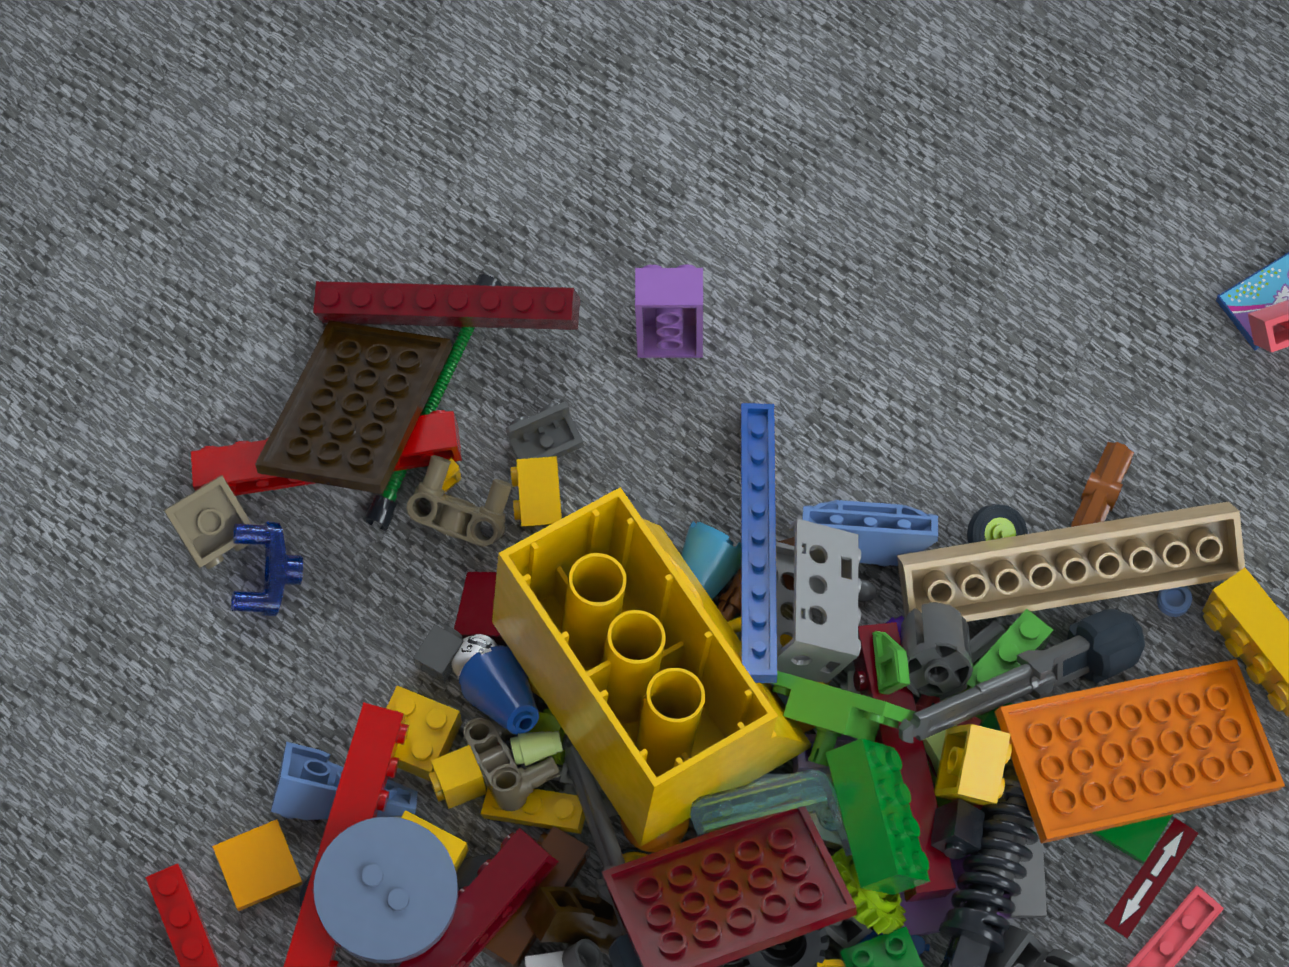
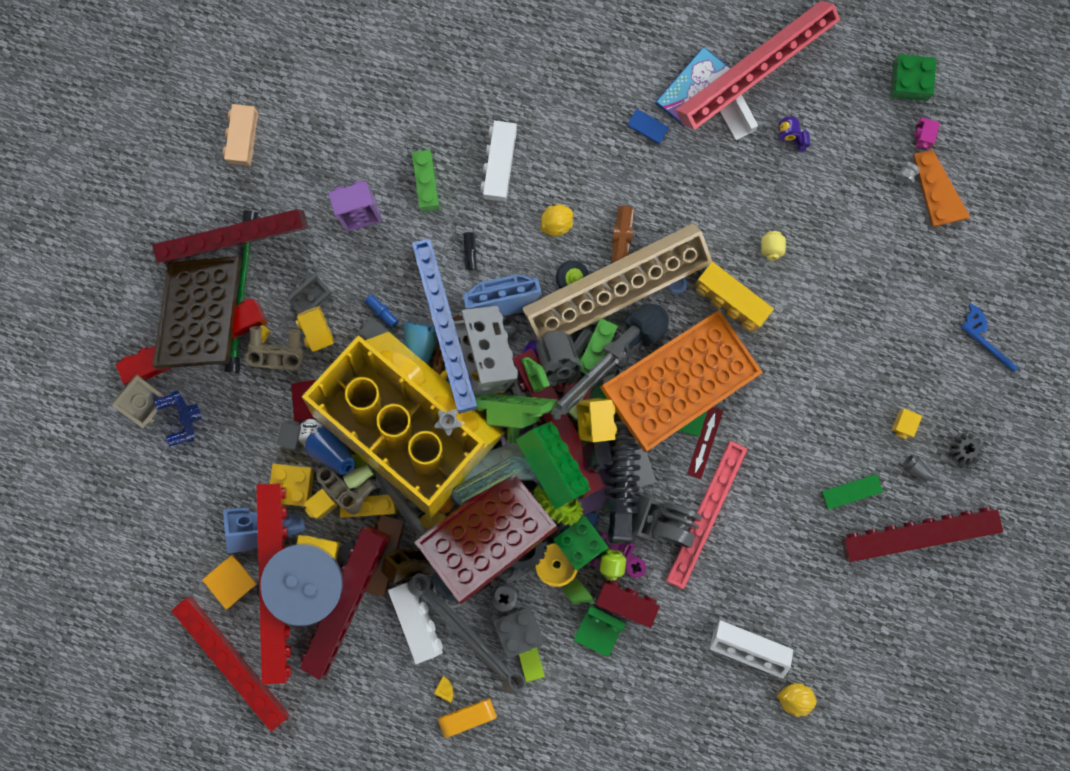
camera: 15 degrees left, 15 degrees up
none -> light nougat brick [223,104,258,166]
none -> blue pin [364,294,399,329]
none -> bright green brick [412,150,440,213]
none -> light grey plate [434,409,462,436]
none -> black axle [463,232,478,270]
none -> white brick [480,121,517,202]
none -> yellow hair [540,204,574,237]
none -> blue tile [627,109,669,144]

